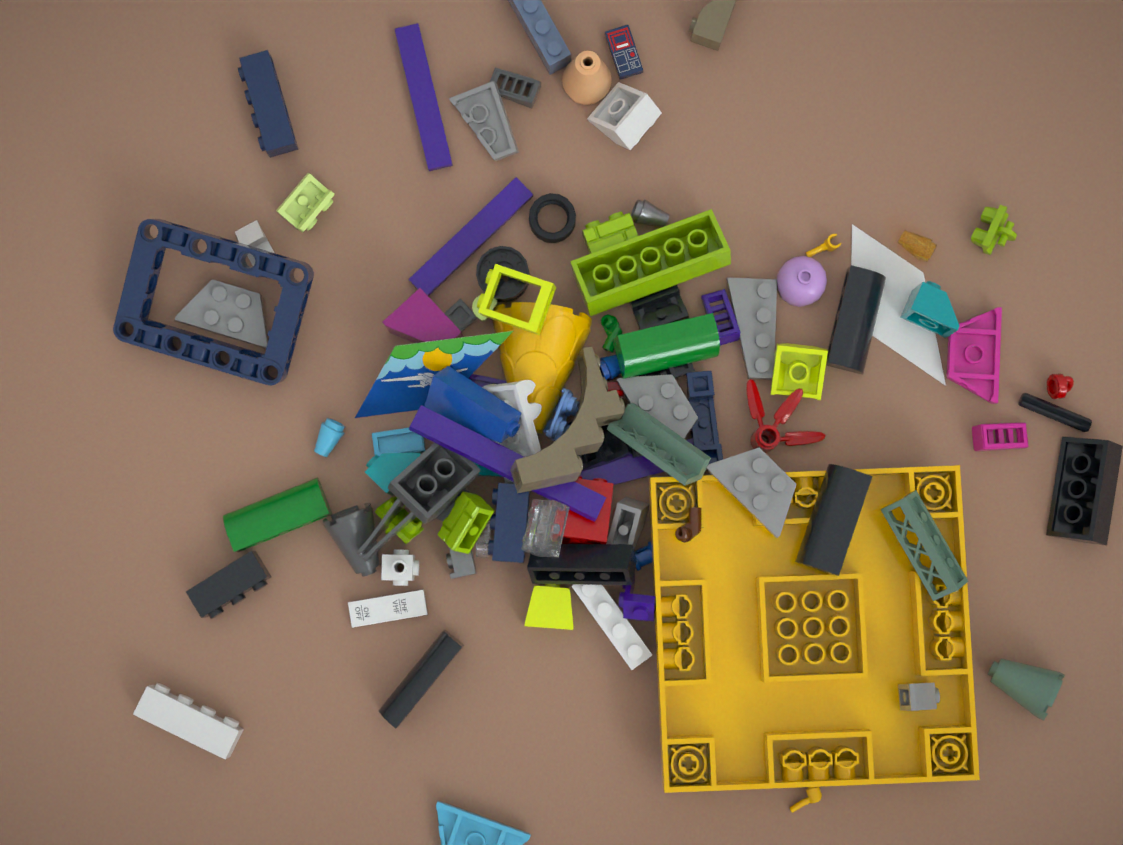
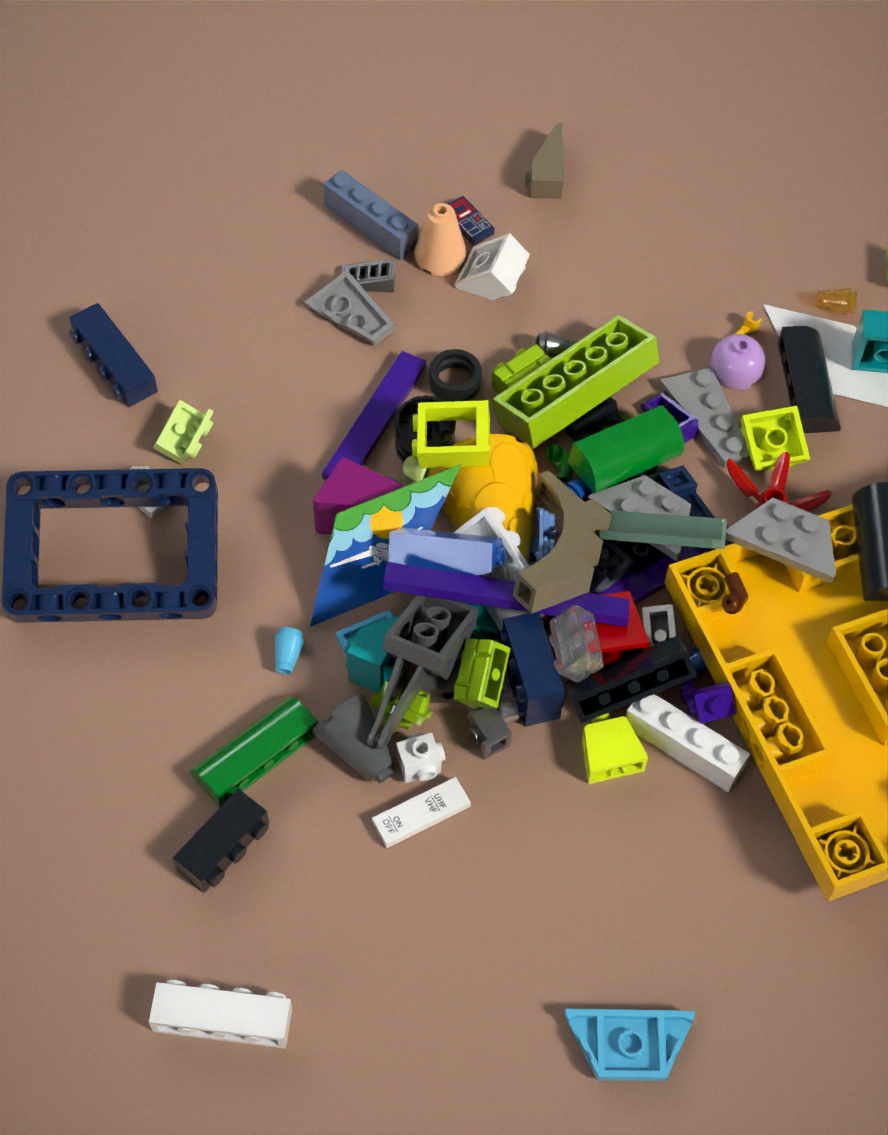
camera: 20 degrees left, 25 degrees down
light grey wing [175,279,268,348] -> none
black brick [378,629,464,728] -> none
dark purple tile [395,23,453,171] -> none

